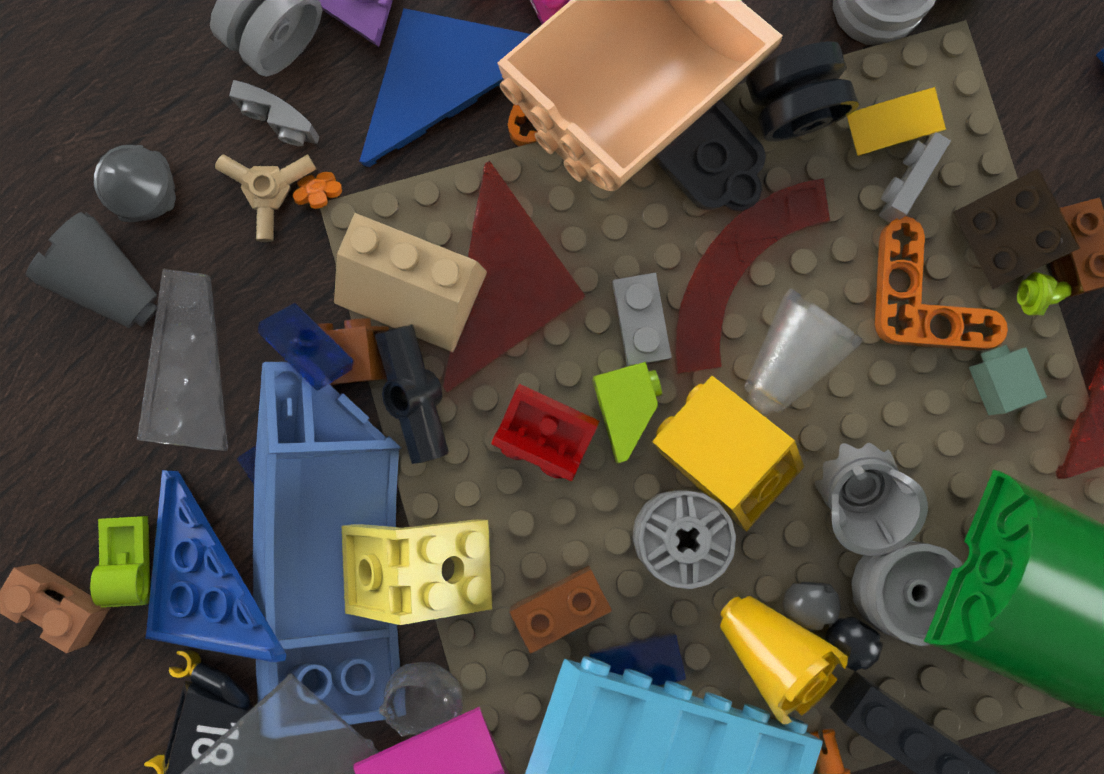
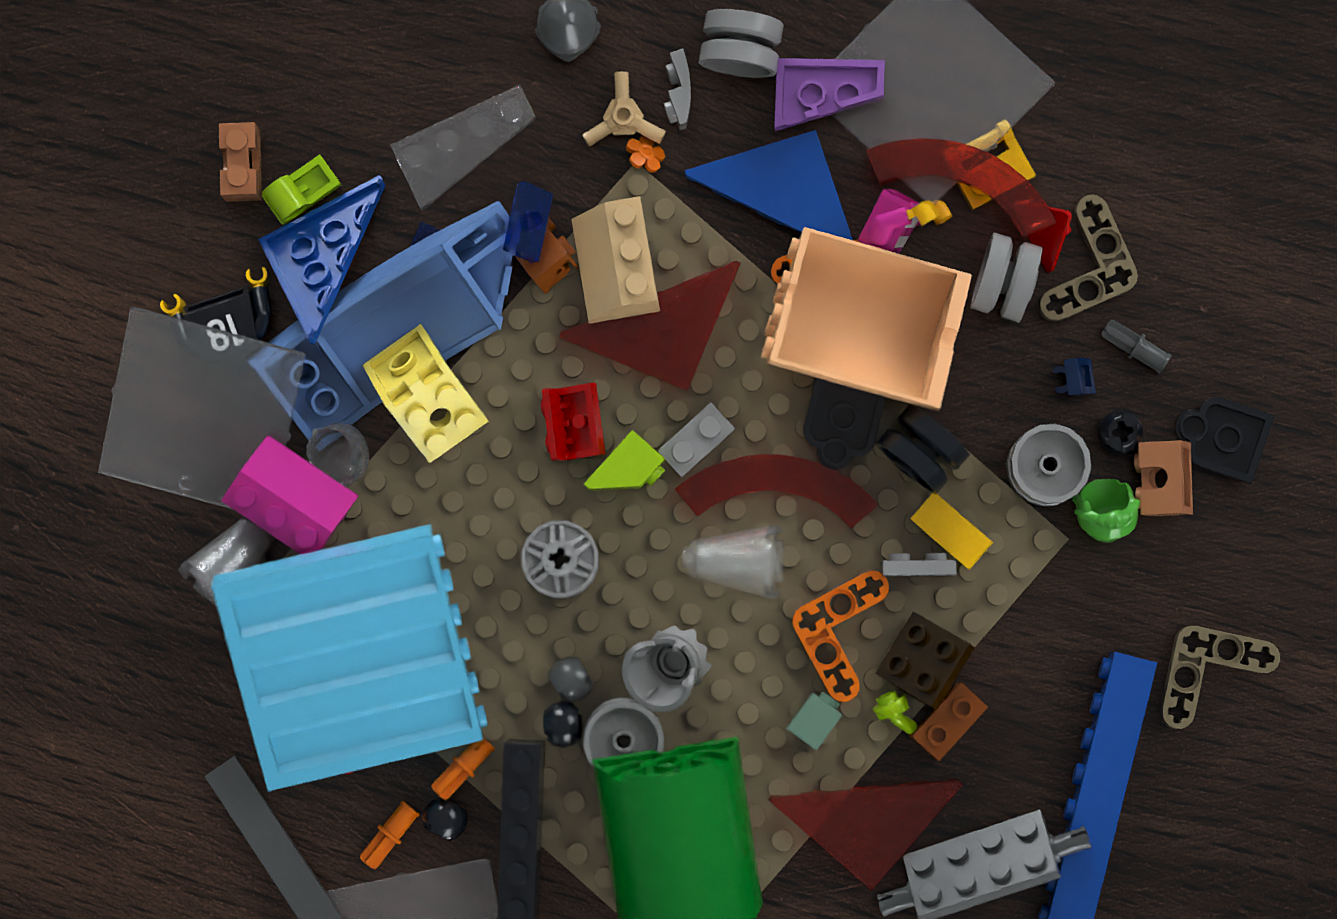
camera: 60 degrees right, 0 degrees up
dark grey cone [26,212,159,328] -> none
black piece [375,324,449,464] -> none
dark orange hinge [509,566,612,654] -> none
clear blue plate [589,633,686,686] -> none
yellow slope [652,376,804,532] -> none
yellow cone [720,596,848,724] -> none

